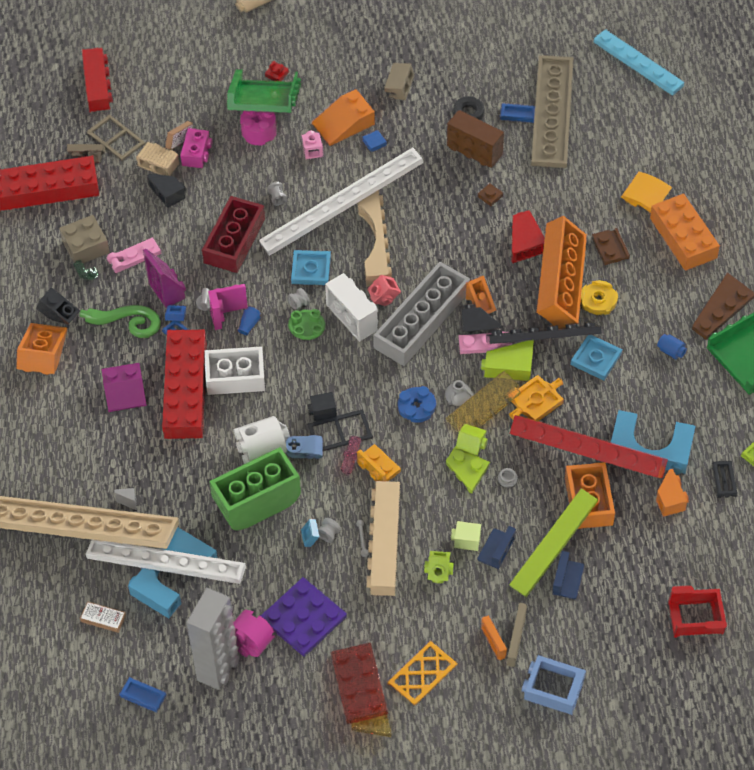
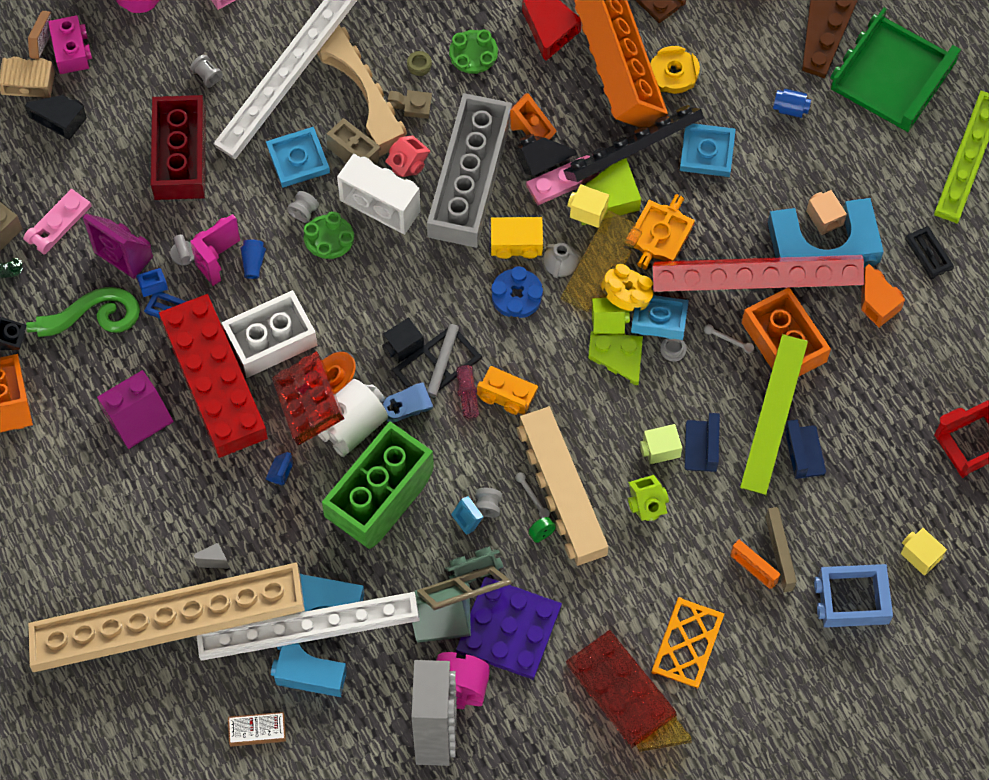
camera: 25 degrees left, 10 degrees up
none -> blue slope [266,452,293,486]
none -> clear red plate [272,351,345,446]
none -> orange dish [311,352,356,398]
none -> dark tan hinge [326,118,381,164]
none -> dark tan plate [388,90,432,119]
none -> olive tile [407,51,432,76]
none -> sand green slope [412,583,471,643]
none -> dark tan window [417,565,511,610]
none -> light grey bar [427,324,459,398]
none -> sand green hinge [445,546,503,583]
none -> bright green dish [449,29,498,74]
none -> yellow brick [491,217,543,259]
none -> green tile [528,517,556,543]
none -> light yellow brick [568,184,609,228]
none -> yellow plate [601,264,653,311]
none -> dark azure plate [631,295,689,340]
none -> light grey hinge [704,324,754,353]
none -> light nougat brick [806,190,847,235]
none -> light yellow brick [901,528,947,576]

